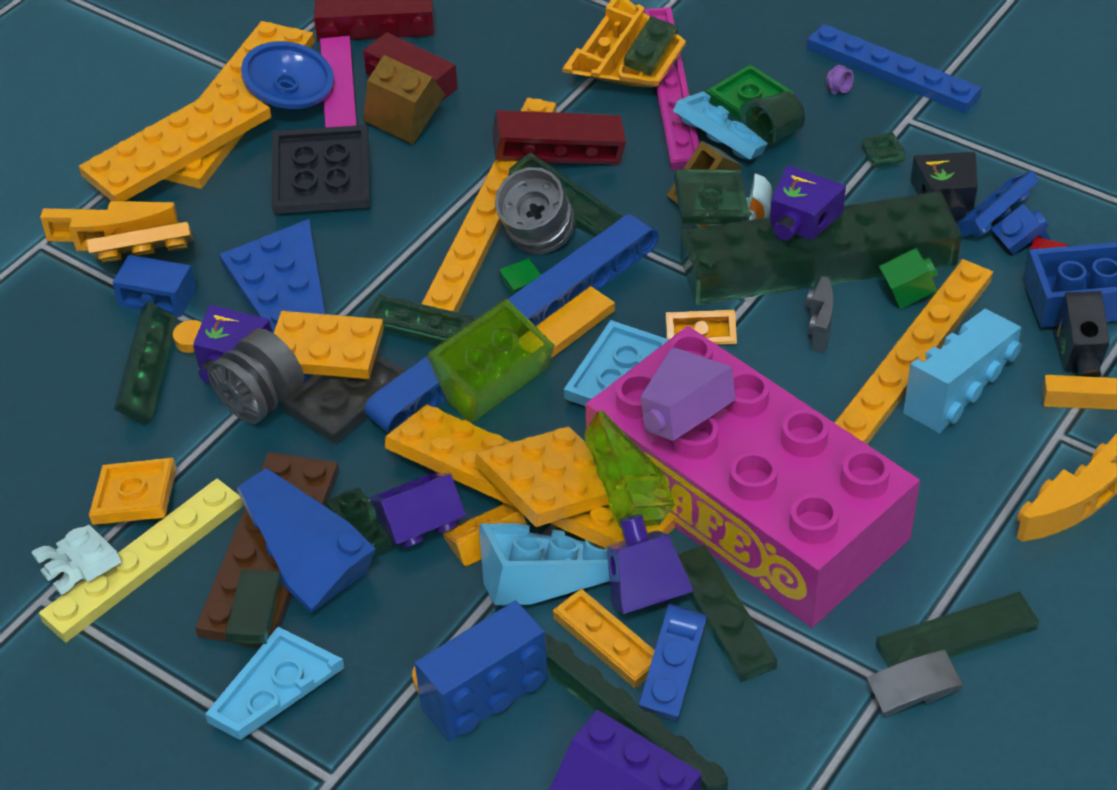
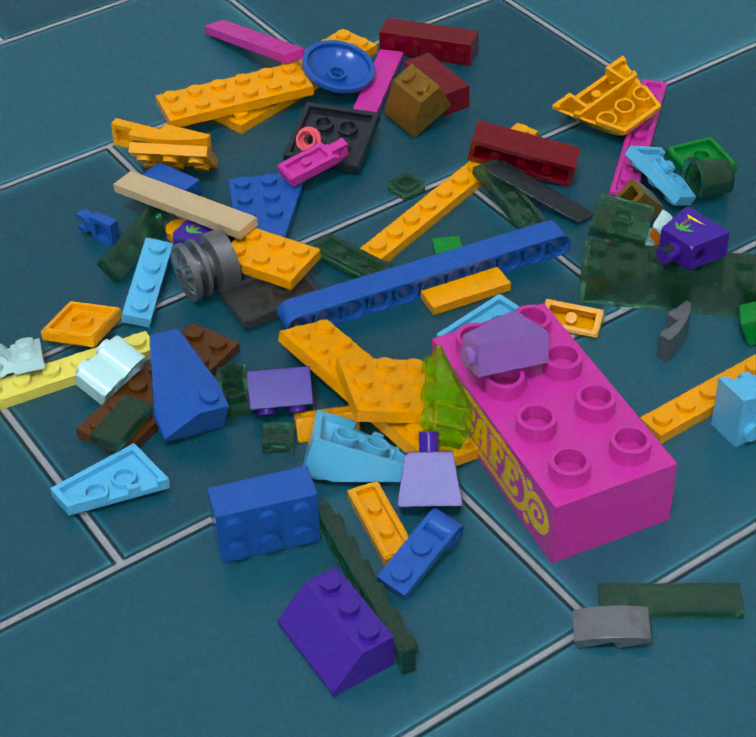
camera: 20 degrees right, 5 degrees down
clear neon green slope [427,298,555,423] -> none
flat silver wheel [495,167,575,255] -> none
clear green plate [623,16,678,76] -> none
clear green plate [677,544,778,683] -> none
none -> blue plate [75,209,121,248]
none -> light aqua brick [75,335,145,405]
none -> tan tile [113,171,258,240]
none -> medium azure plate [121,237,173,328]
none -> dark pink tile [204,20,305,64]
none -> clear green tile [262,422,295,453]
none -> dark pink hinge [277,138,349,187]
none -> coral plate [296,127,322,151]
none -> clear green tile [388,172,425,202]
none -> black sticker [484,160,596,223]

